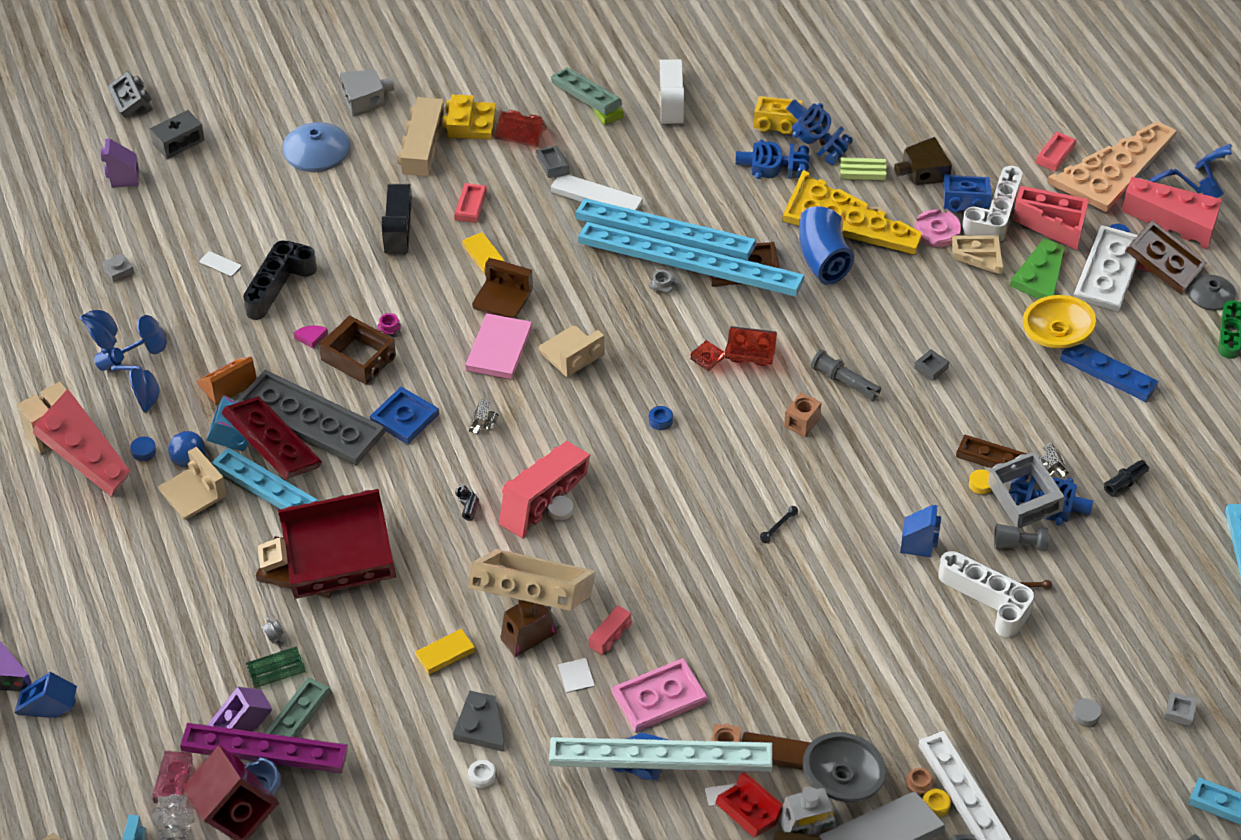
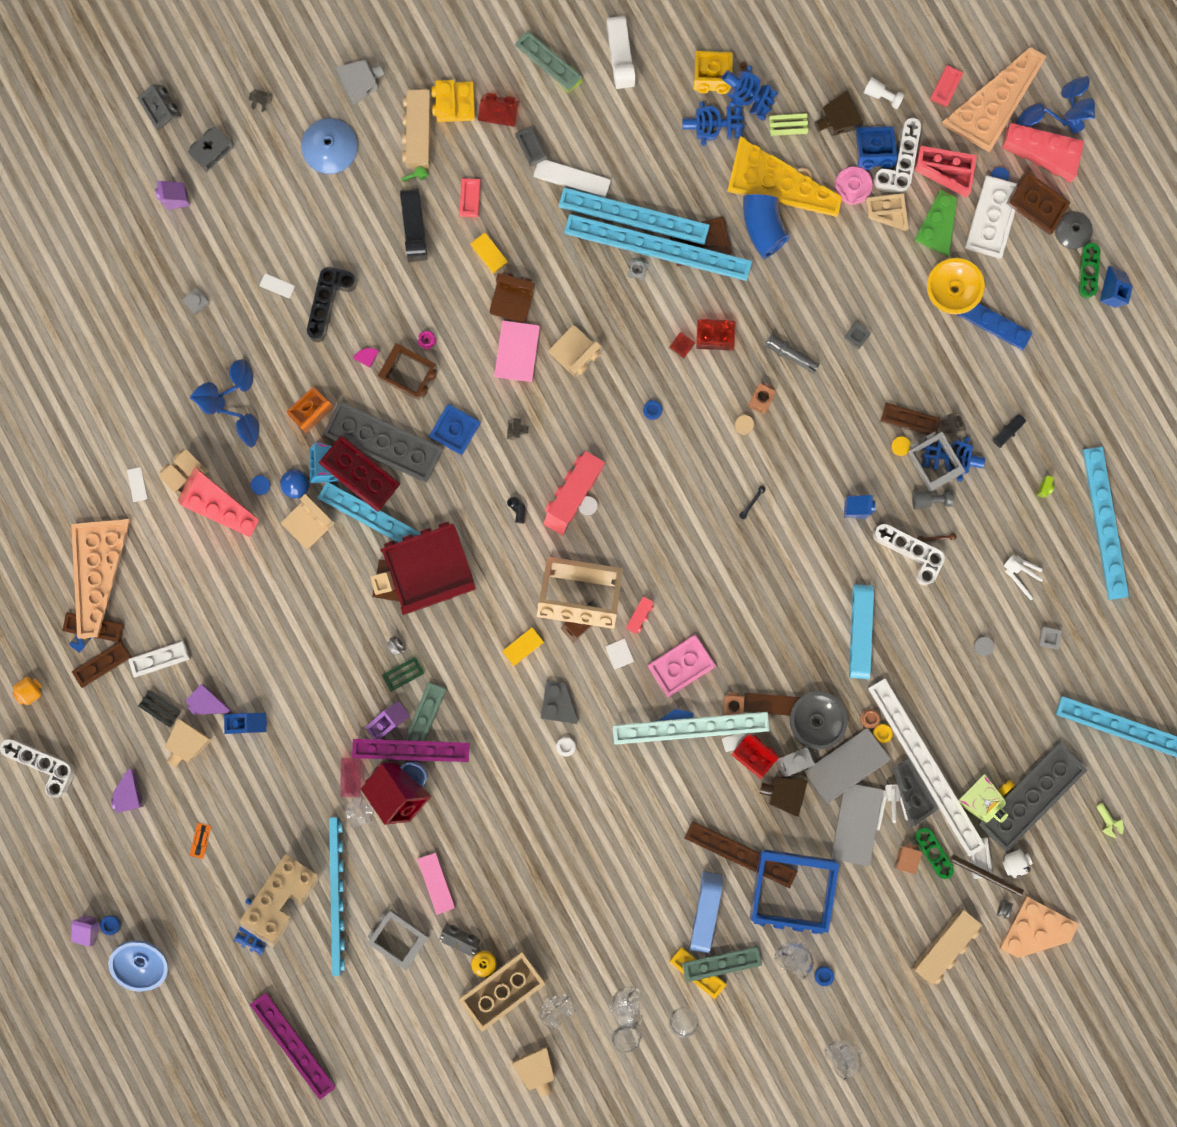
camera: 10 degrees left, 35 degrees up
none -> clear smoke tile [249,89,273,112]
none -> bright green hand [401,167,429,182]
none -> tan tile [735,415,754,435]
none -> medium azure beam [849,584,874,679]
none -> white piece [863,77,905,109]
none -> white plant [1004,554,1043,600]
none -> lime plate [1037,475,1055,498]

